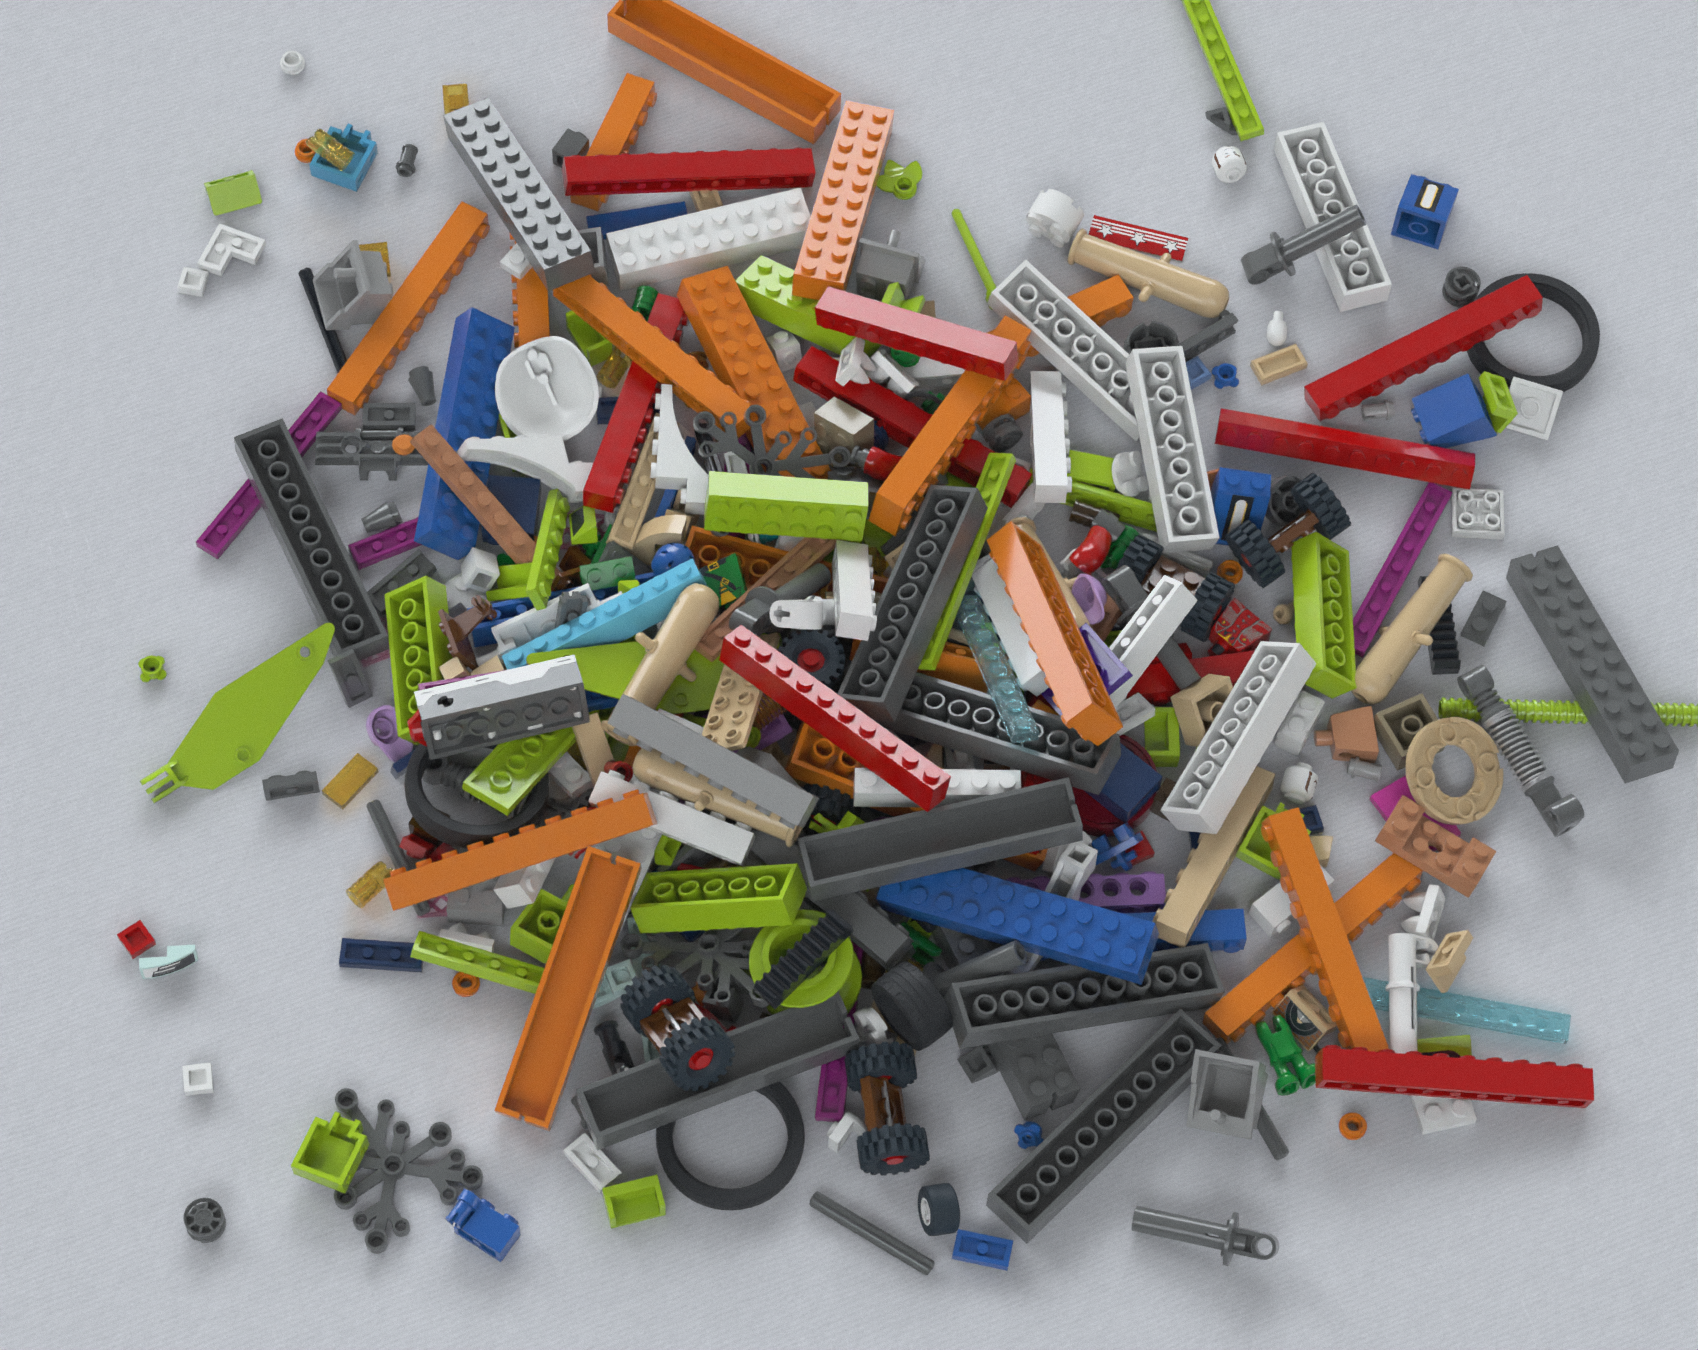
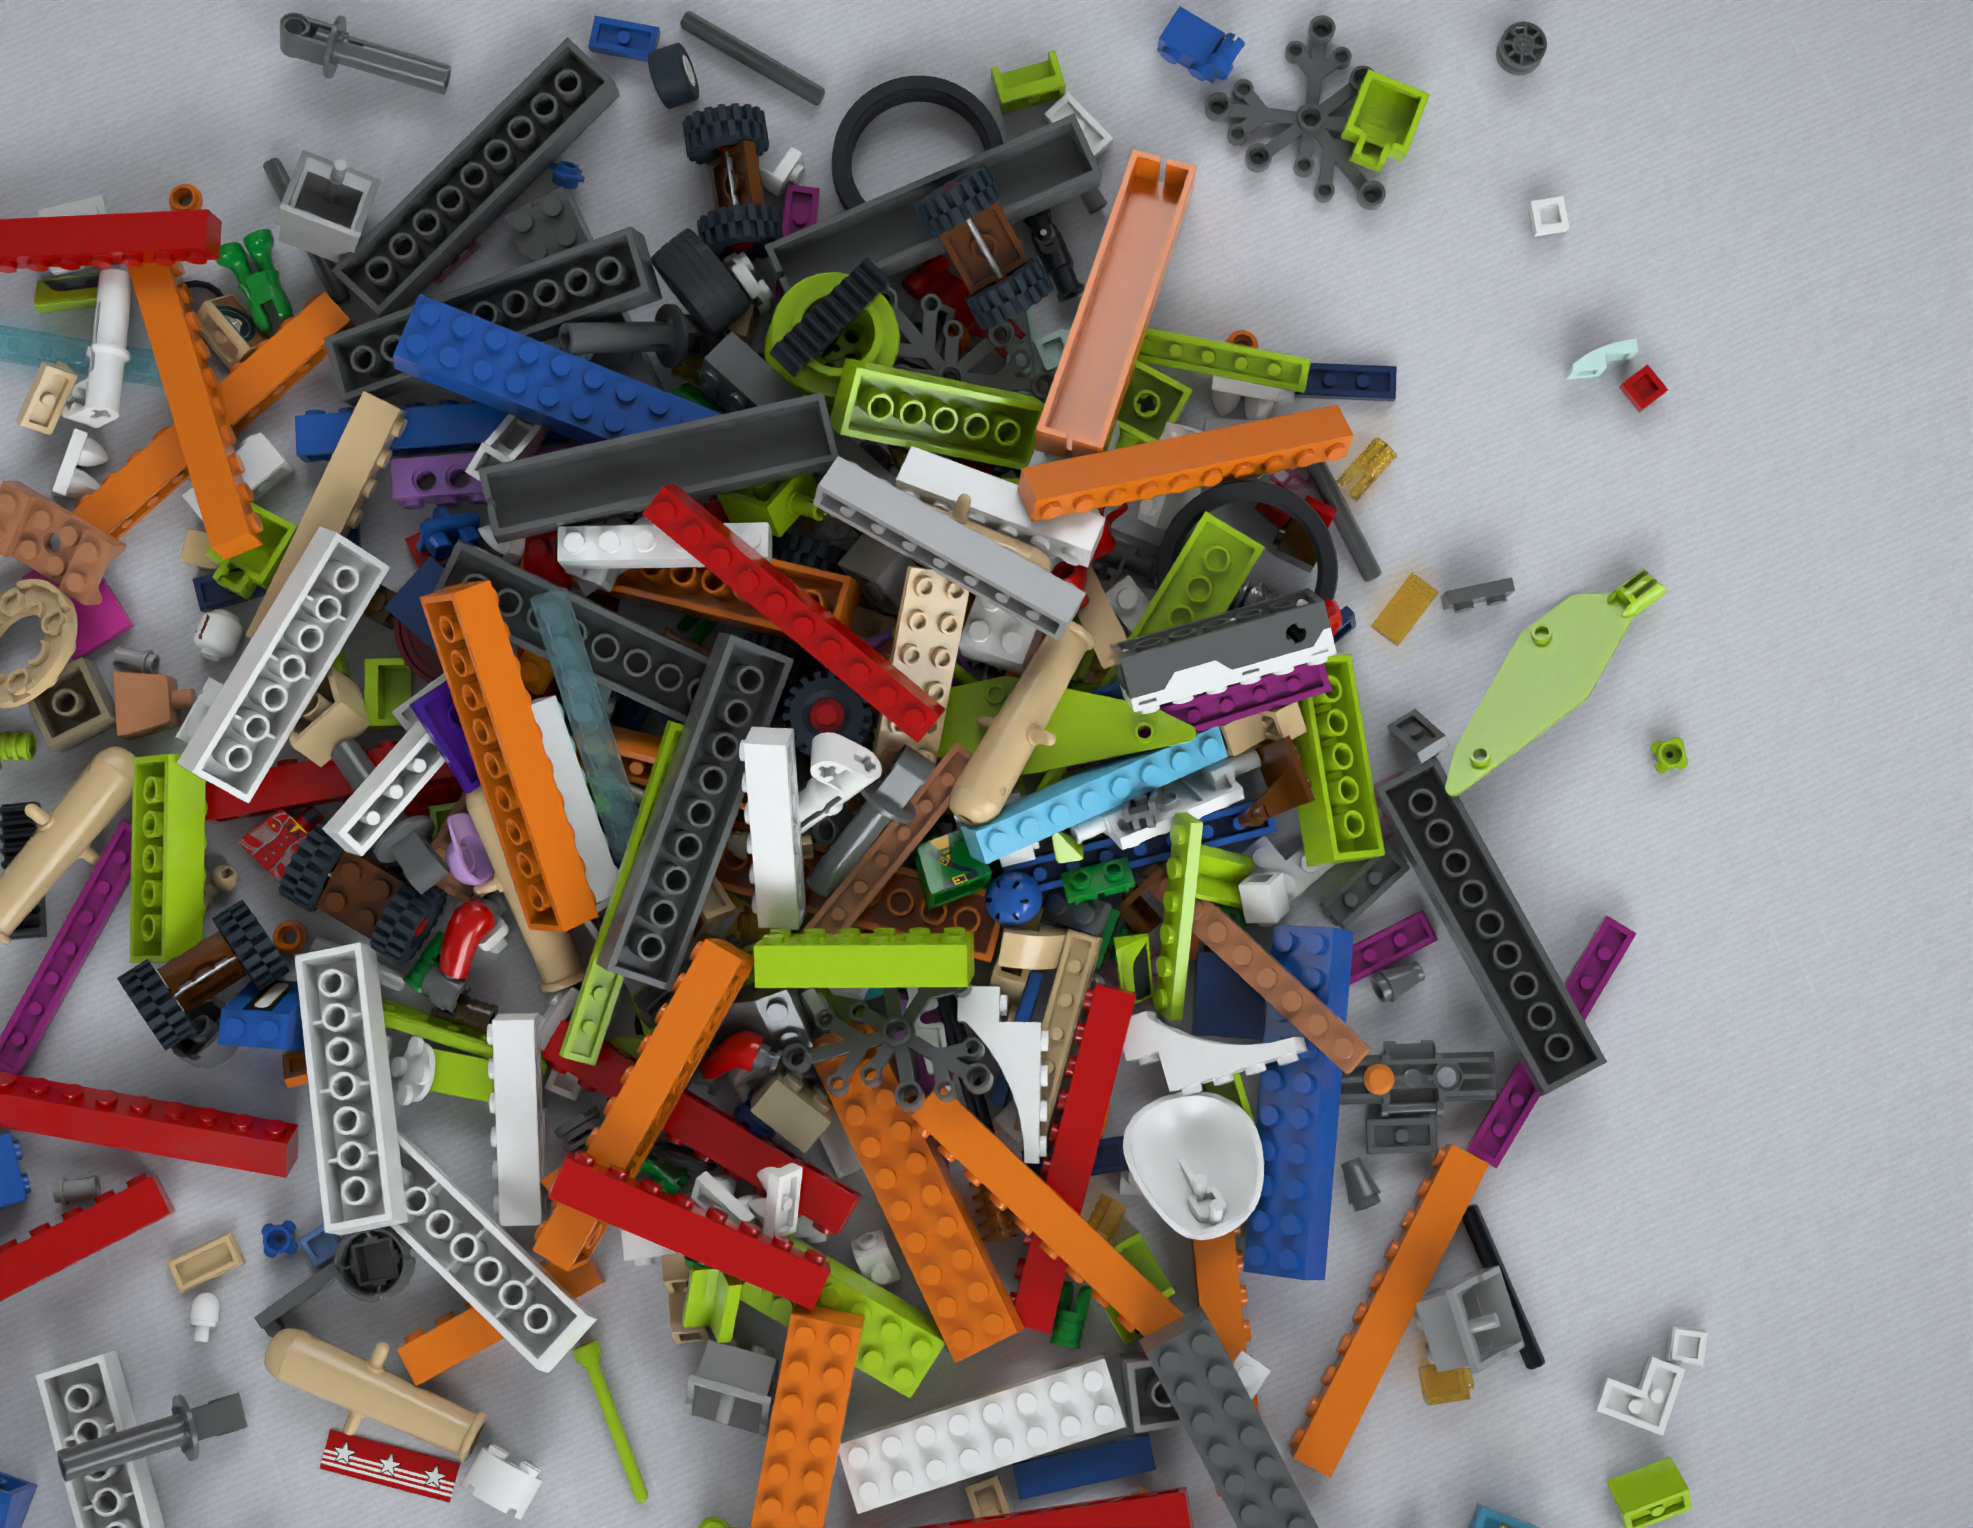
camera: 175 degrees left, 20 degrees up
lavender cap [366,705,413,762] -> none

